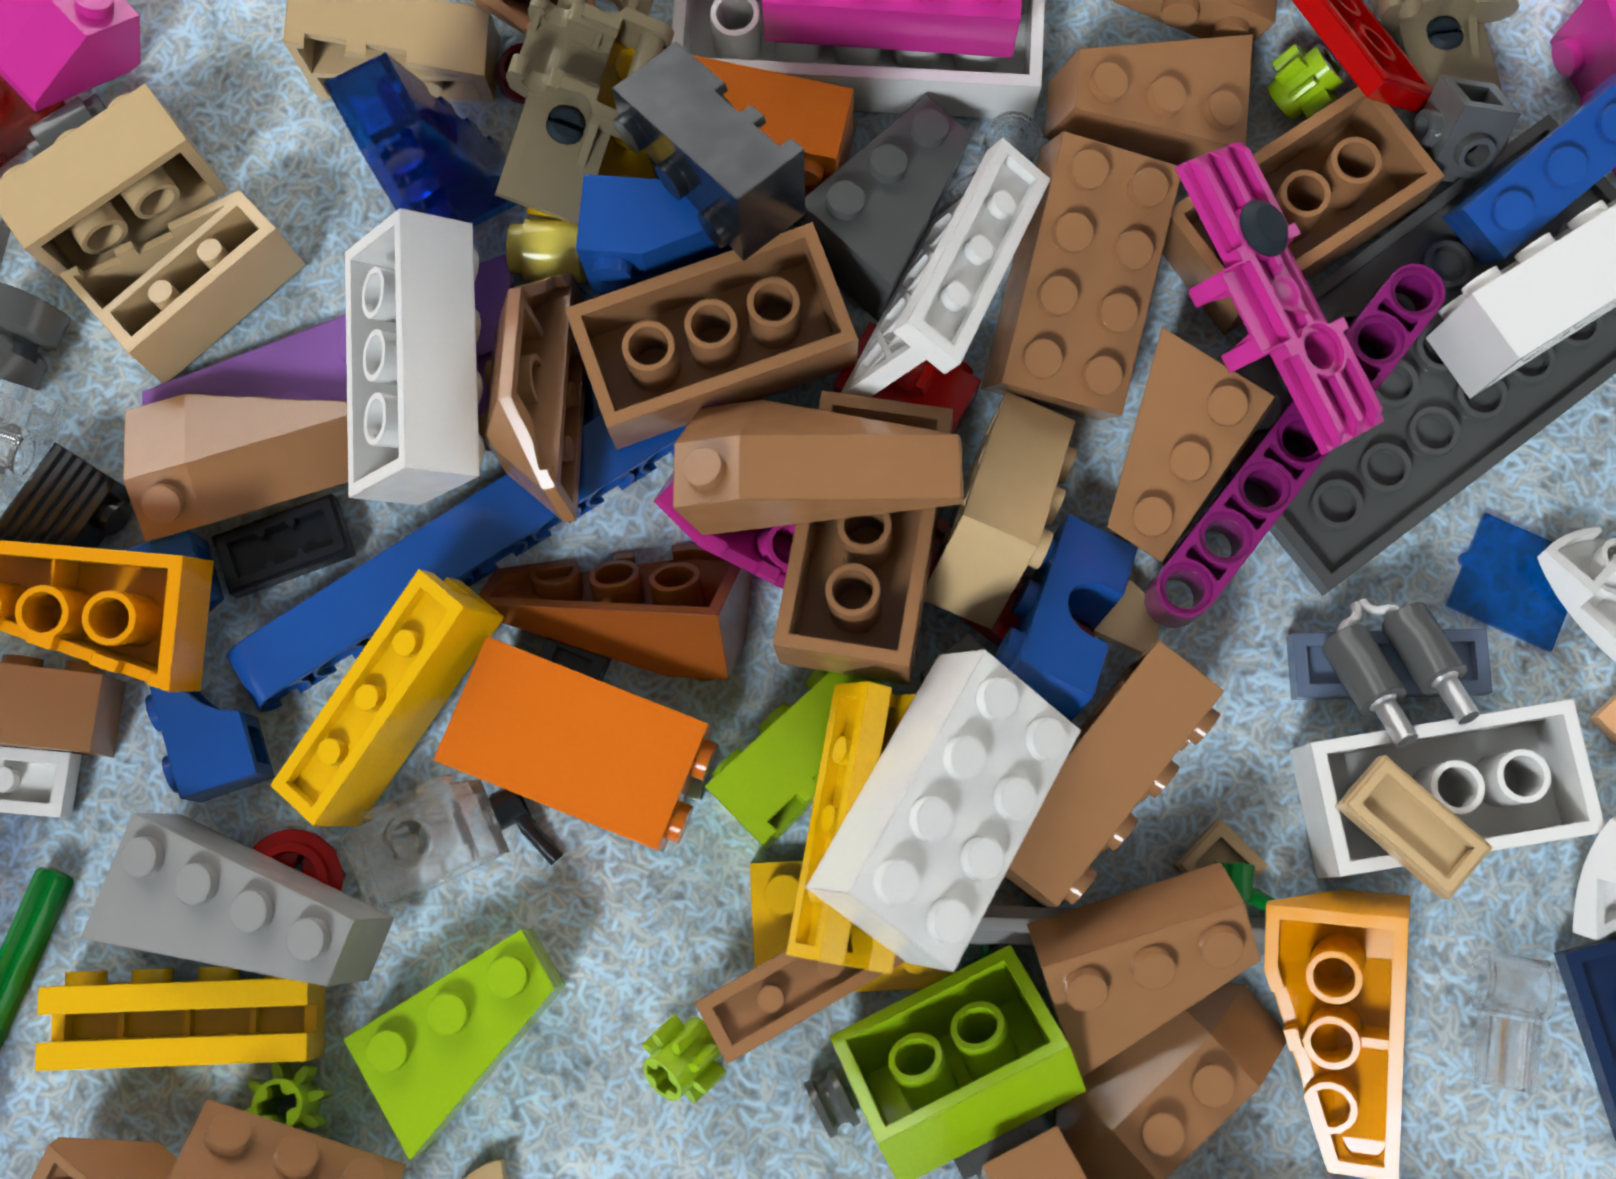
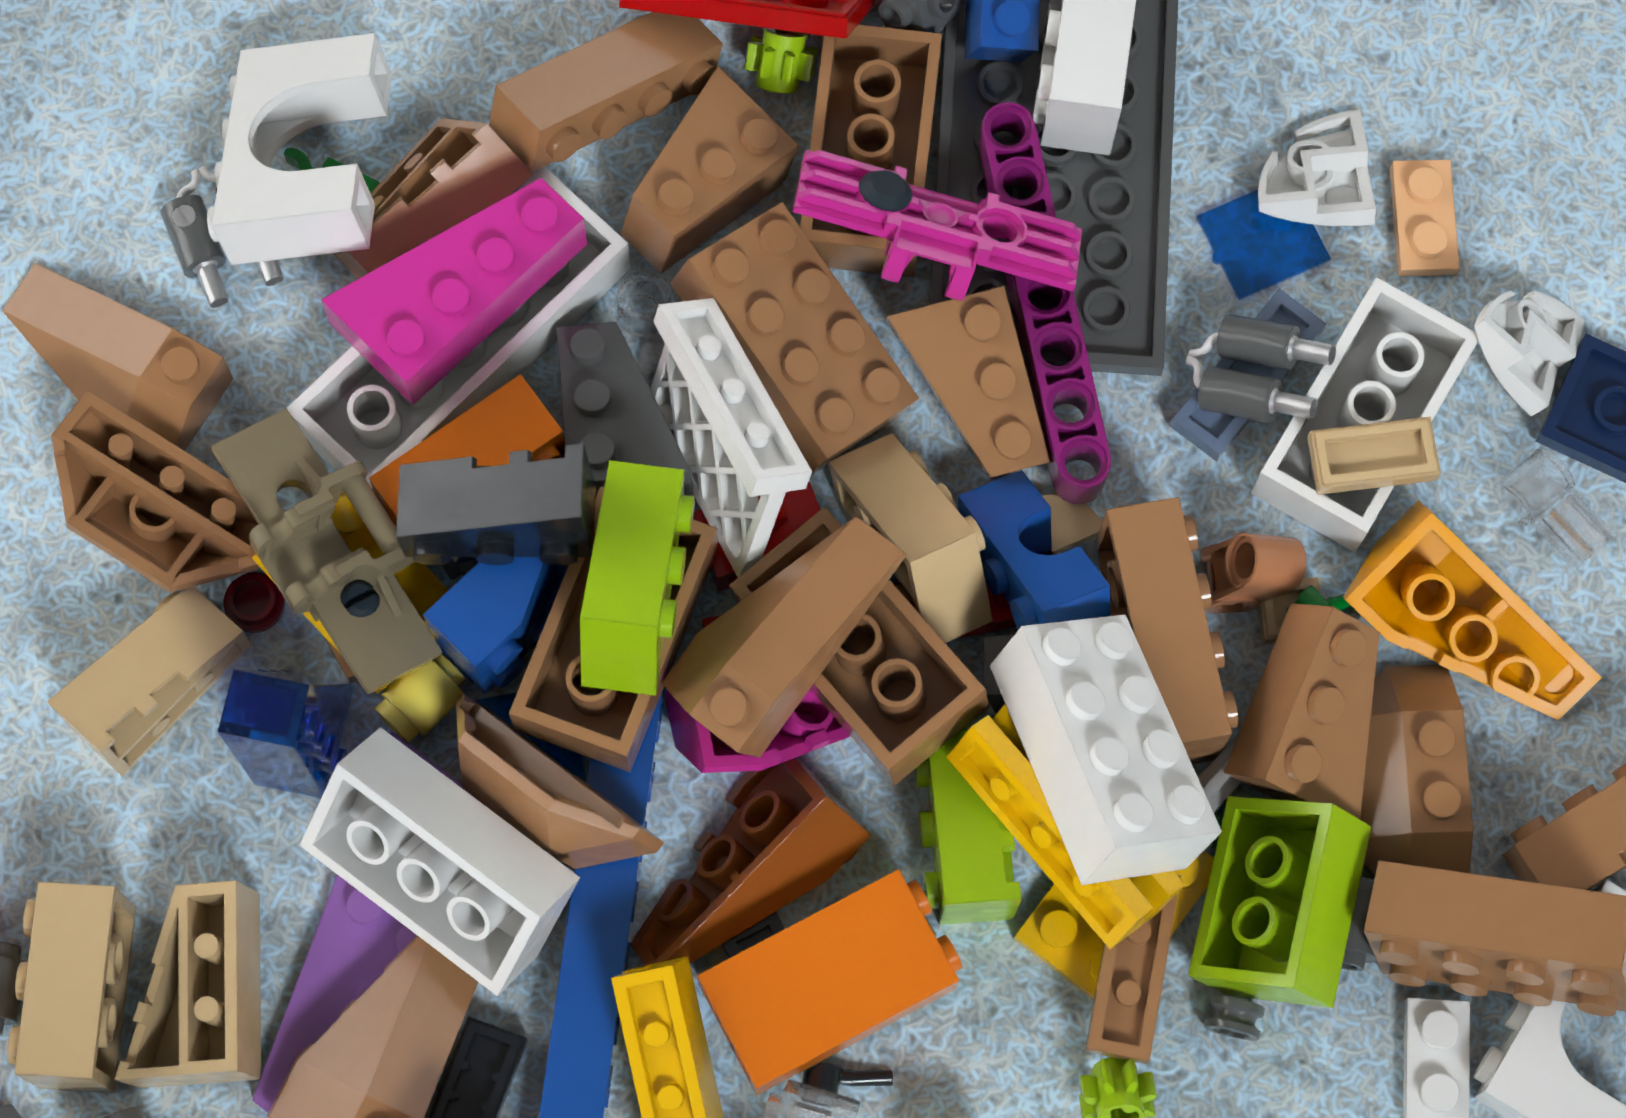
camera: 55 degrees left, 5 degrees down
none -> lime wedge [580,460,695,696]
none -> nougat piece [1200,533,1307,614]

